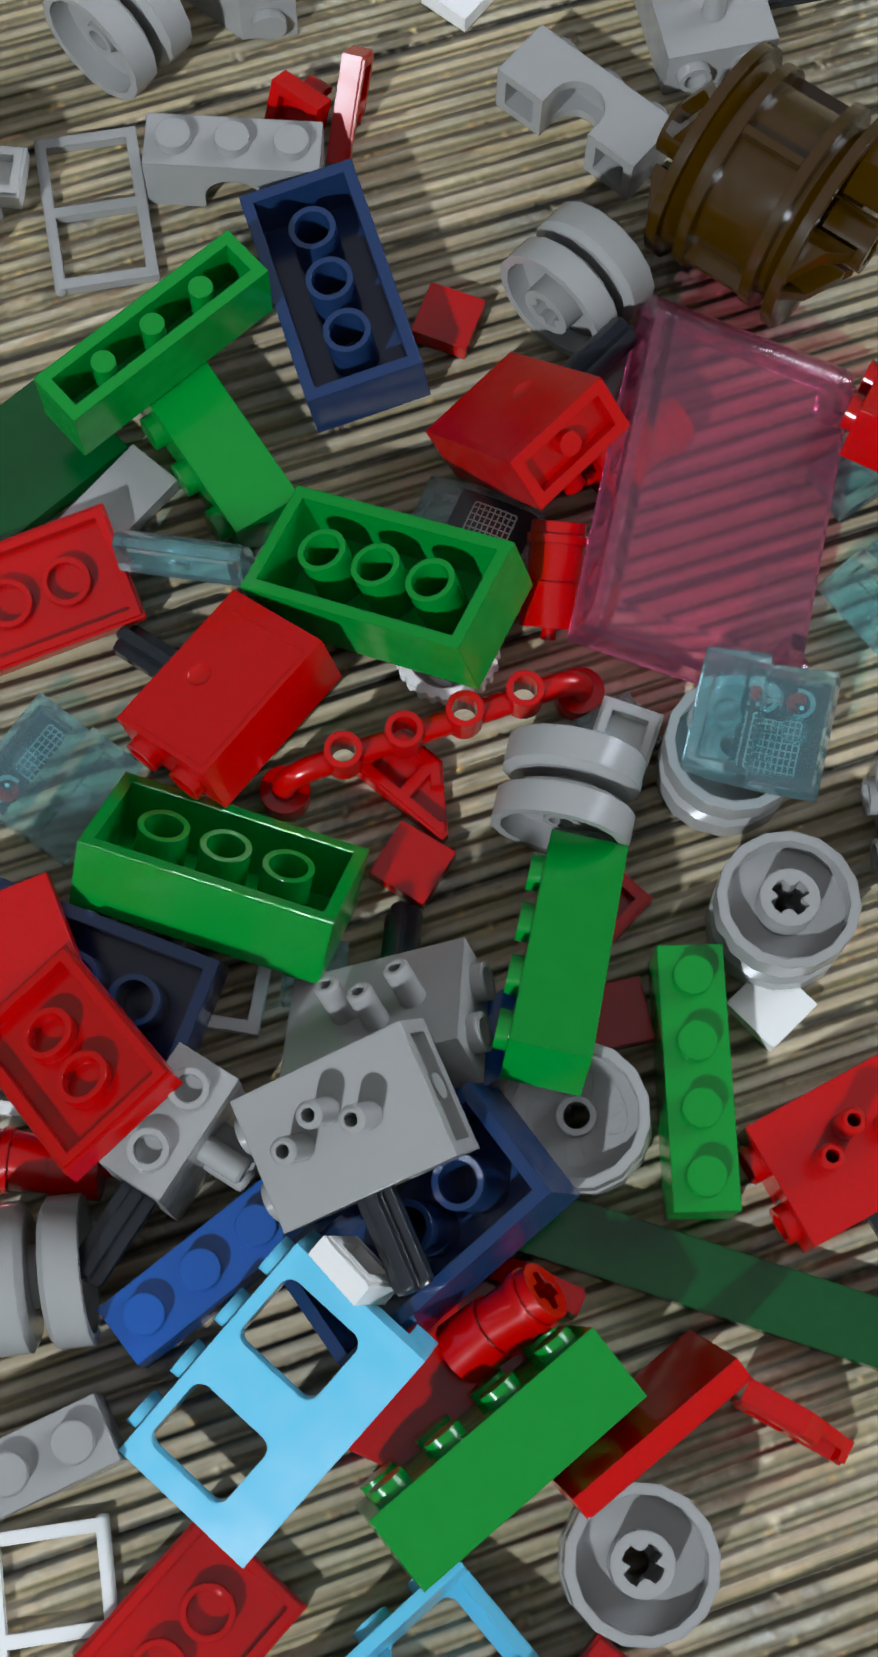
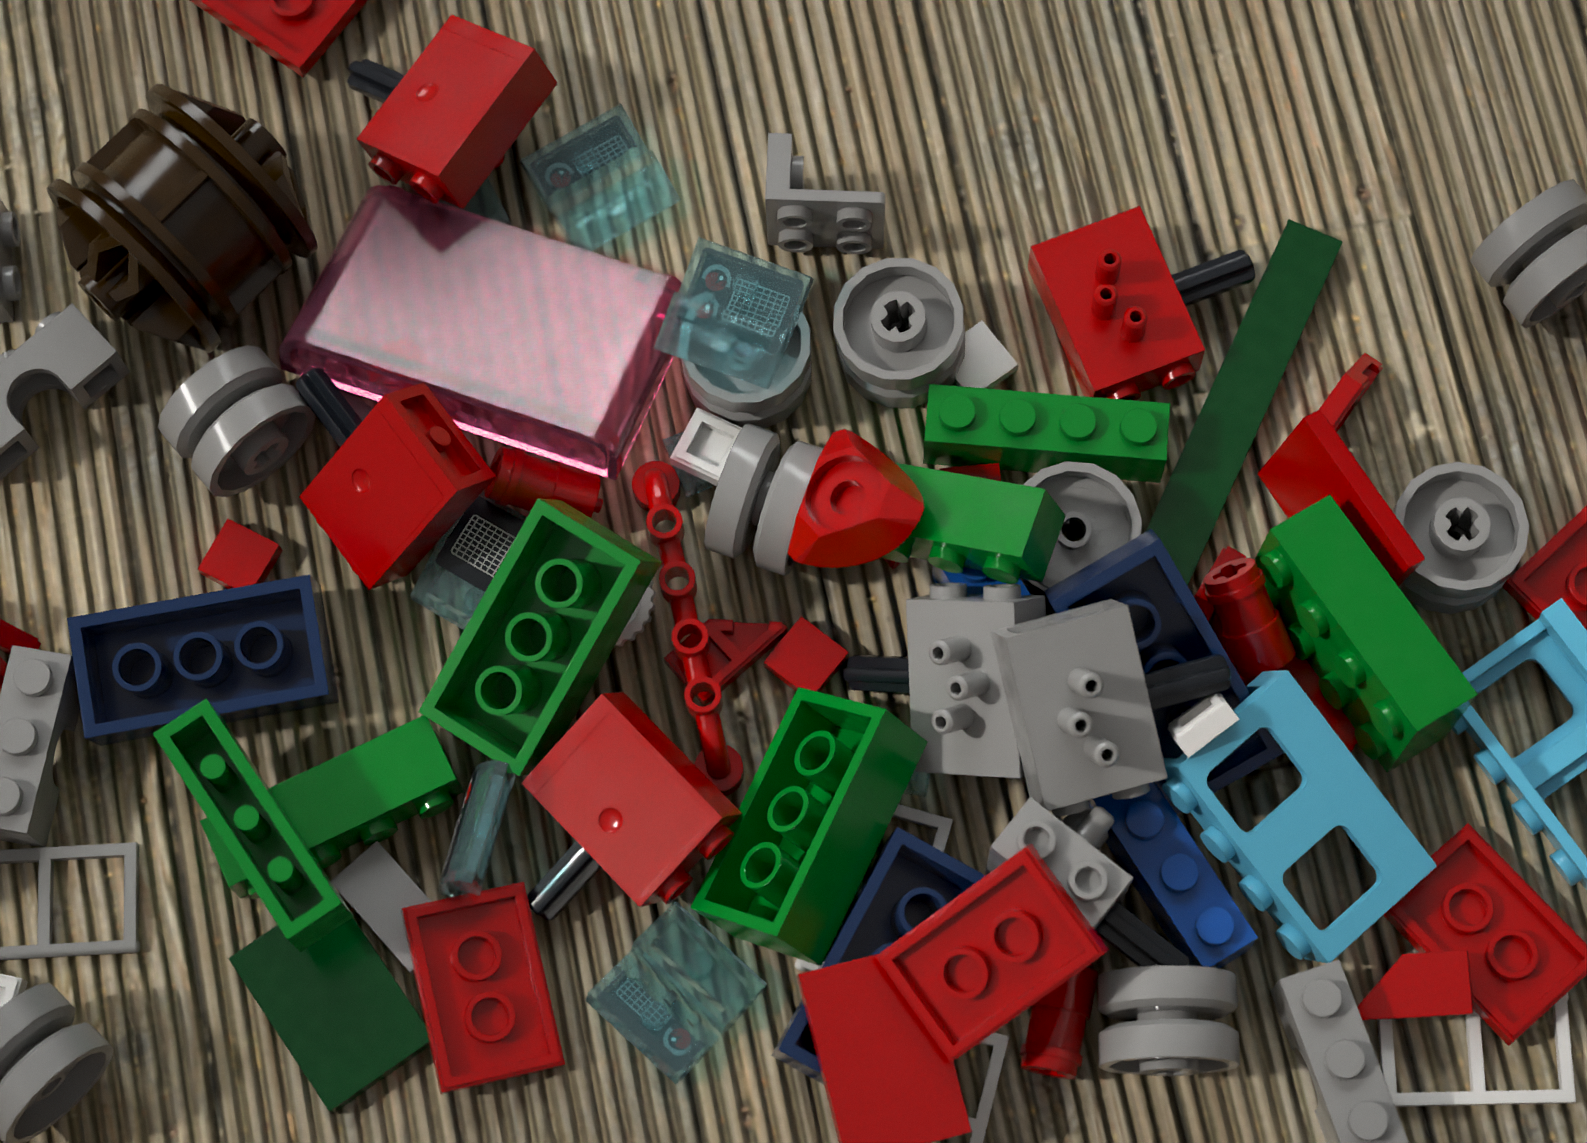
camera: 75 degrees left, 0 degrees up
none -> red hat [788,429,924,568]
none -> red tile [1357,950,1474,1021]

